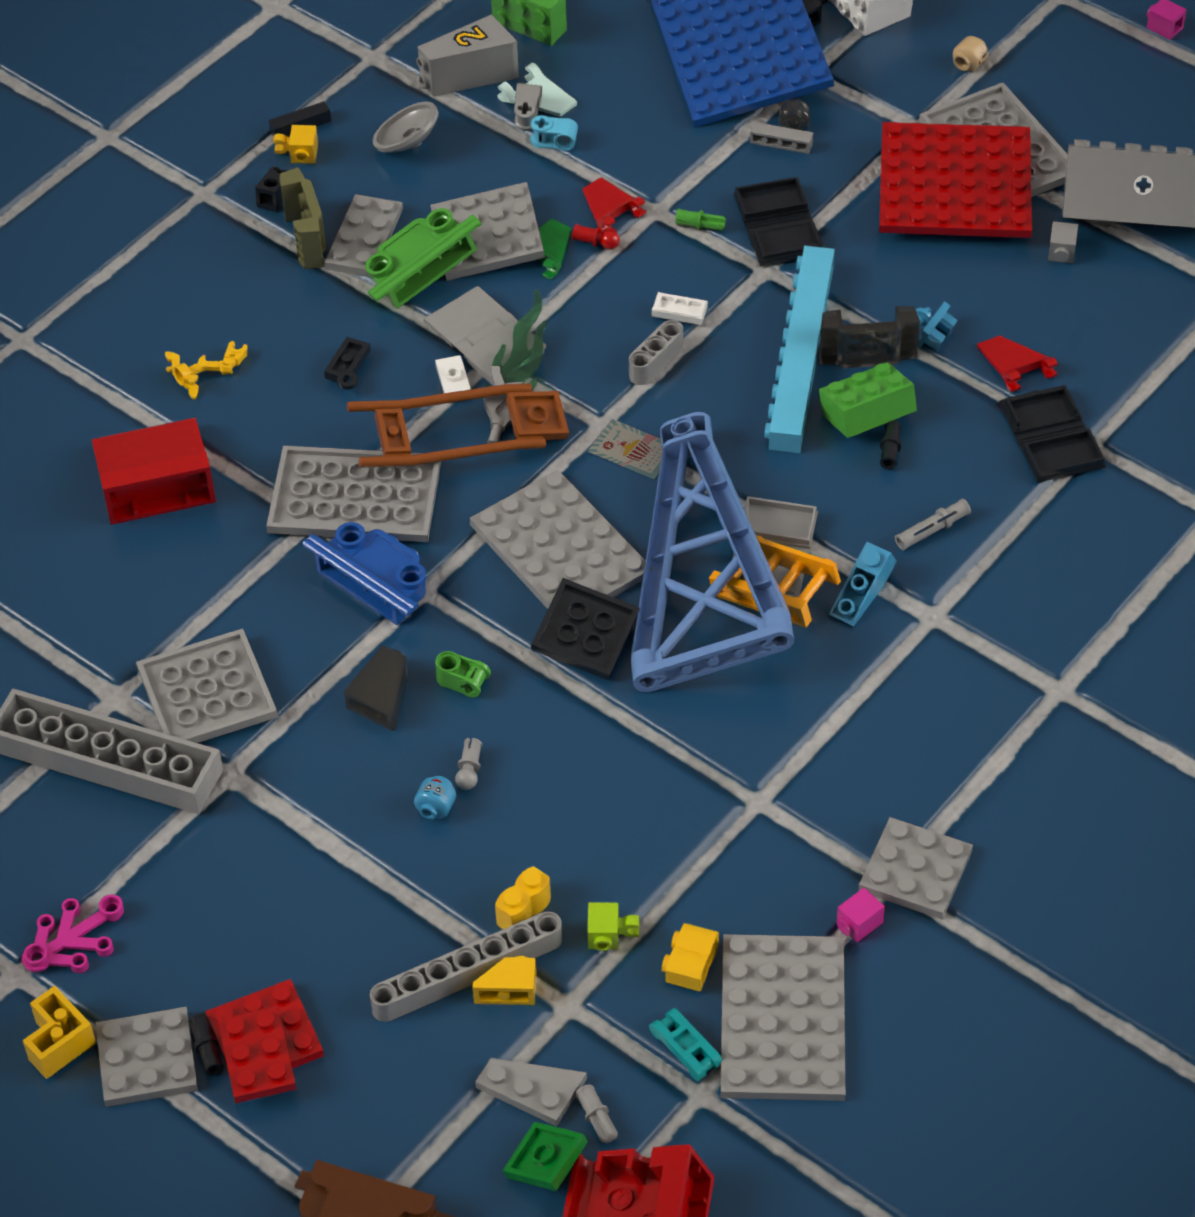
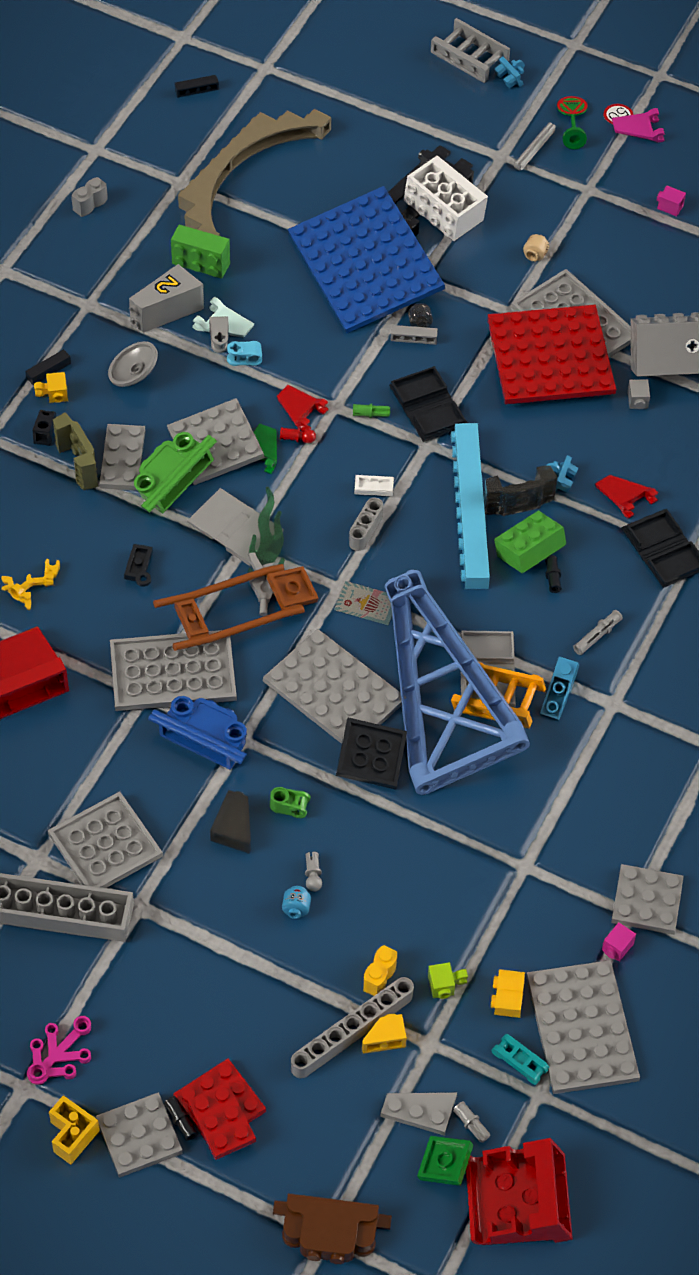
camera: 15 degrees left, 5 degrees up
white plate [435,355,471,393] -> none

